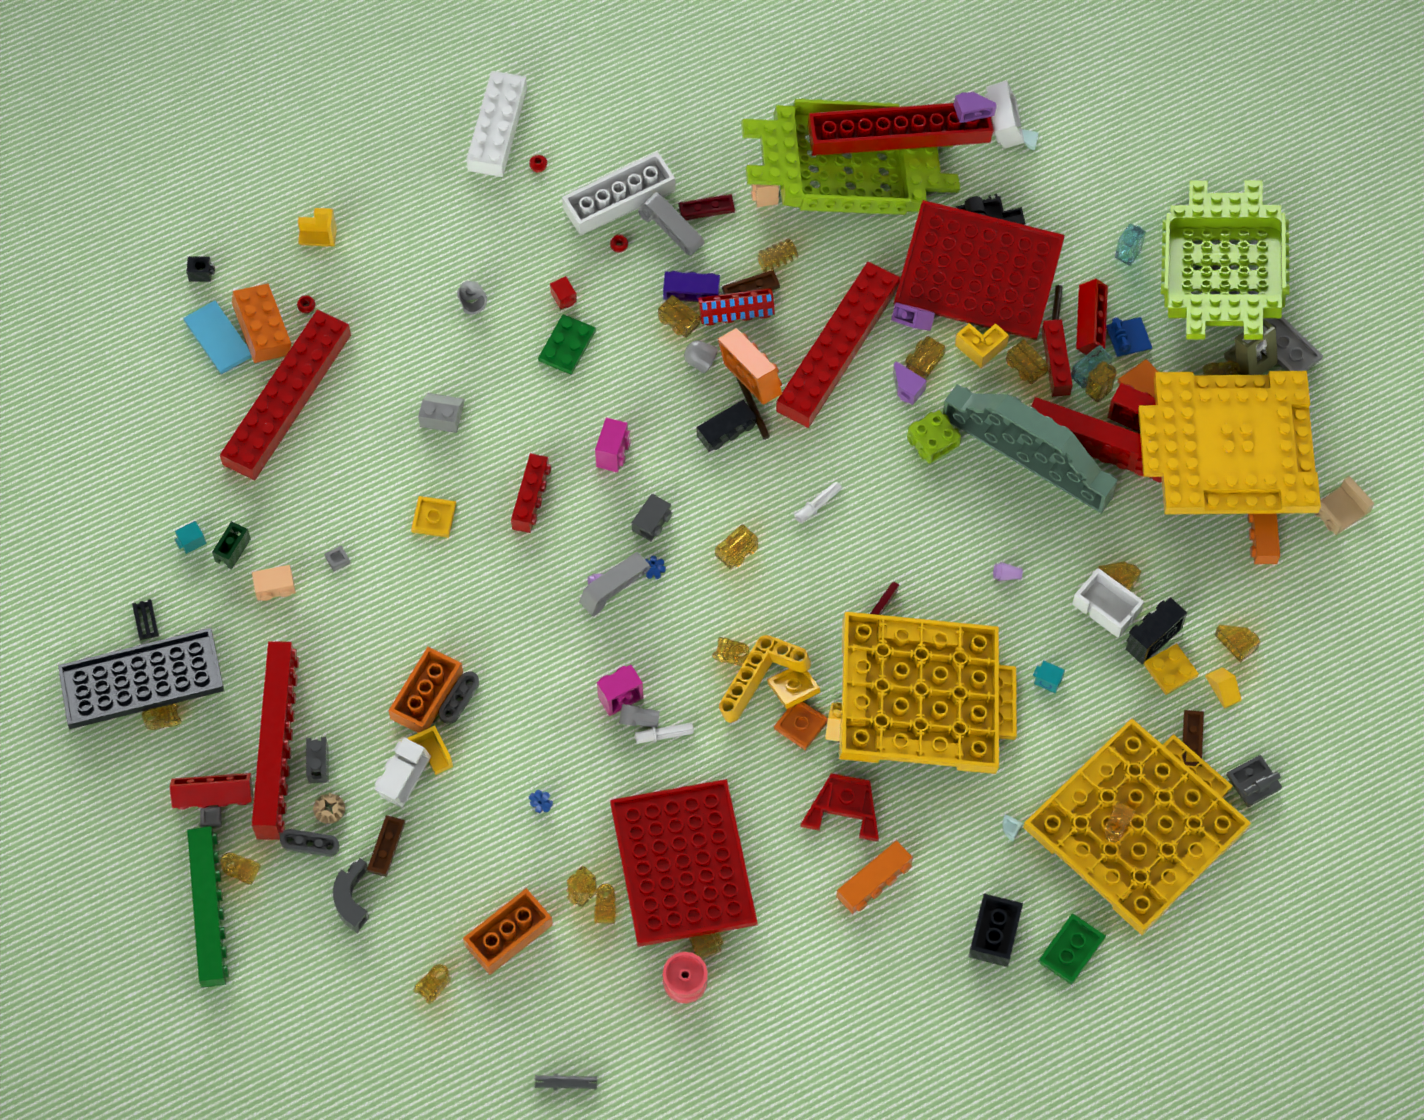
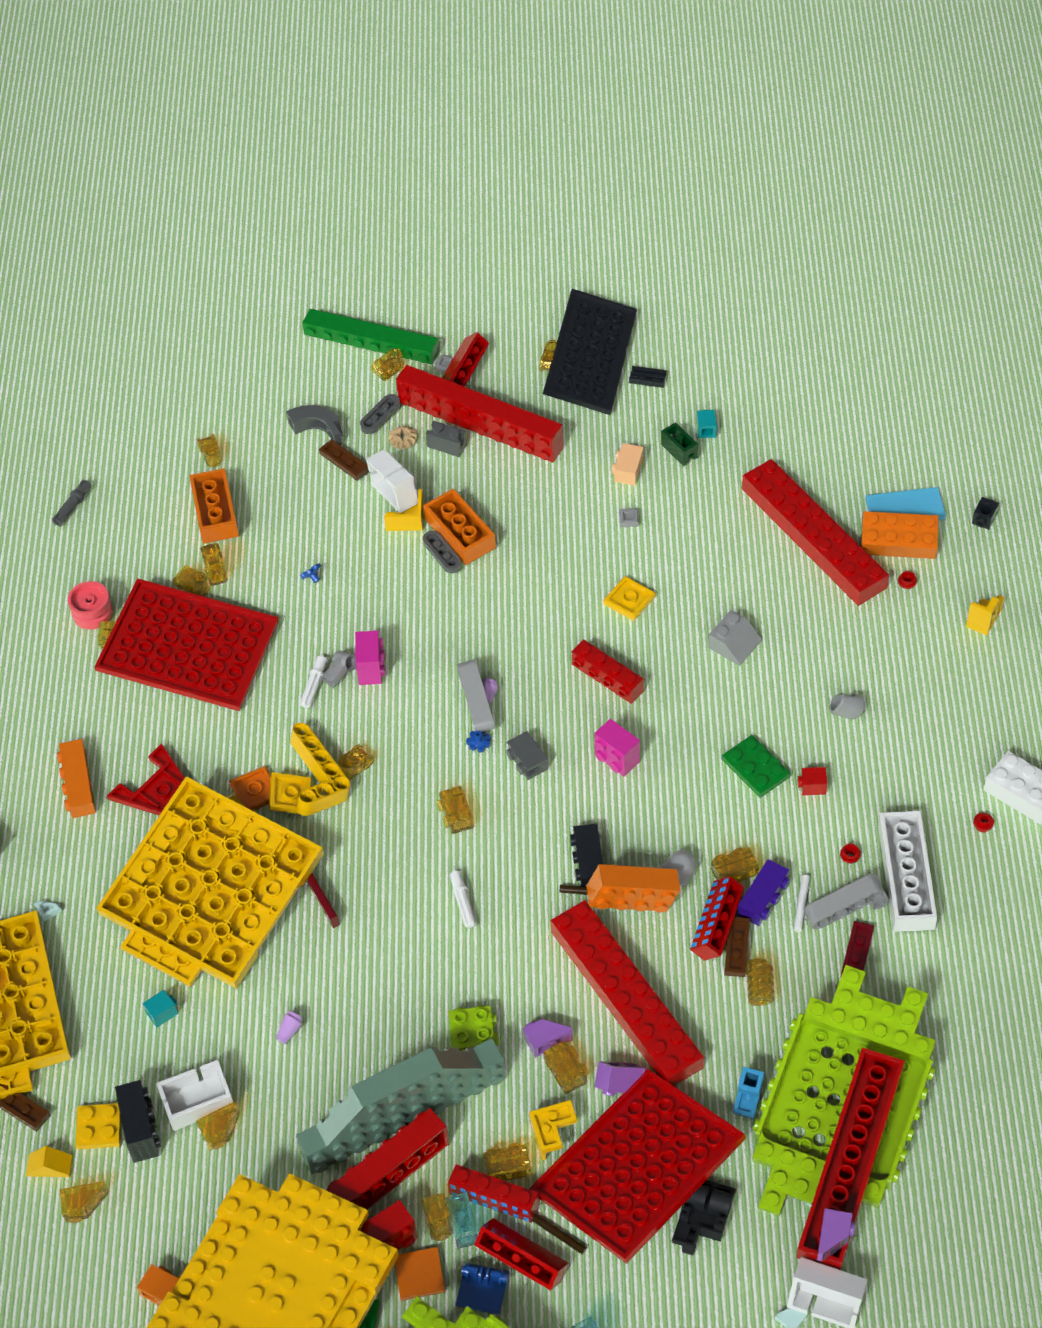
camera: 120 degrees right, 10 degrees down
none -> dark azure brick [732,1067,765,1120]
none -> white piece [794,875,810,932]

